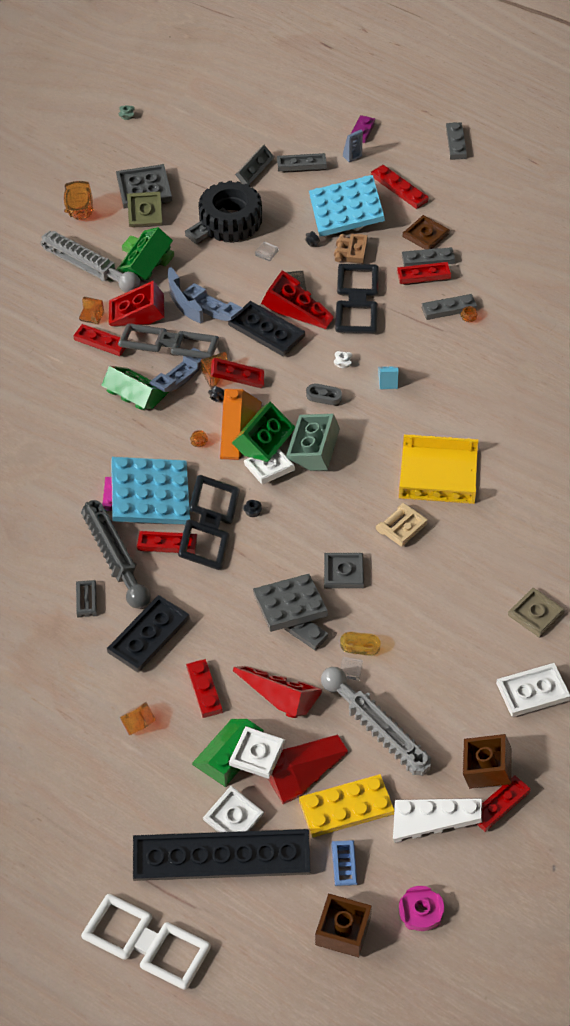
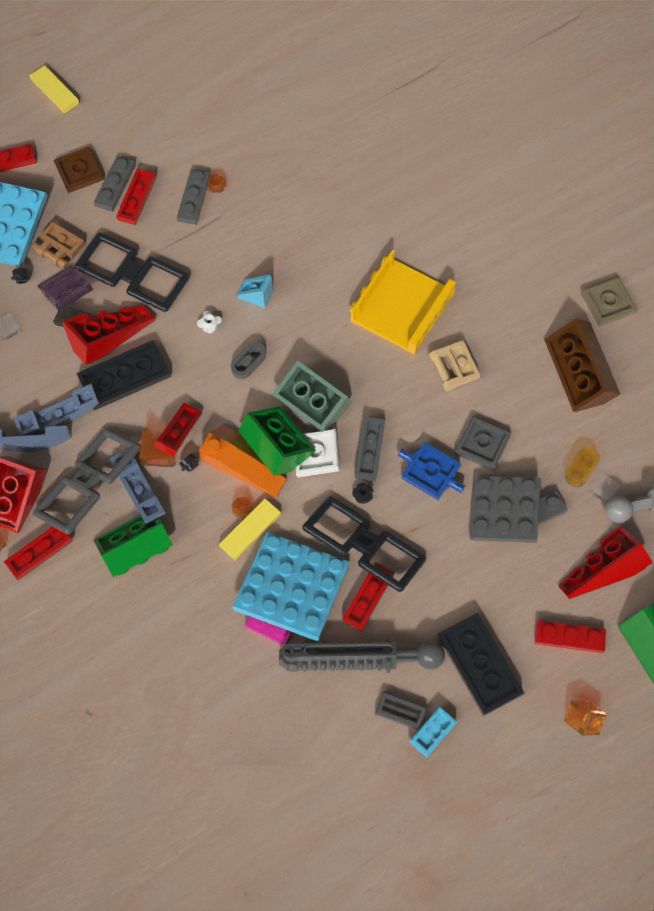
camera: 65 degrees left, 15 degrees up
none -> light yellow tile [29,65,80,114]
none -> clear purple slope [37,265,93,311]
none -> light yellow tile [219,499,281,561]
none -> dark grey plate [355,416,385,481]
none -> blue plate [398,442,465,500]
none -> medium azure plate [409,706,458,758]
none -> reddish brown slope [544,318,620,412]

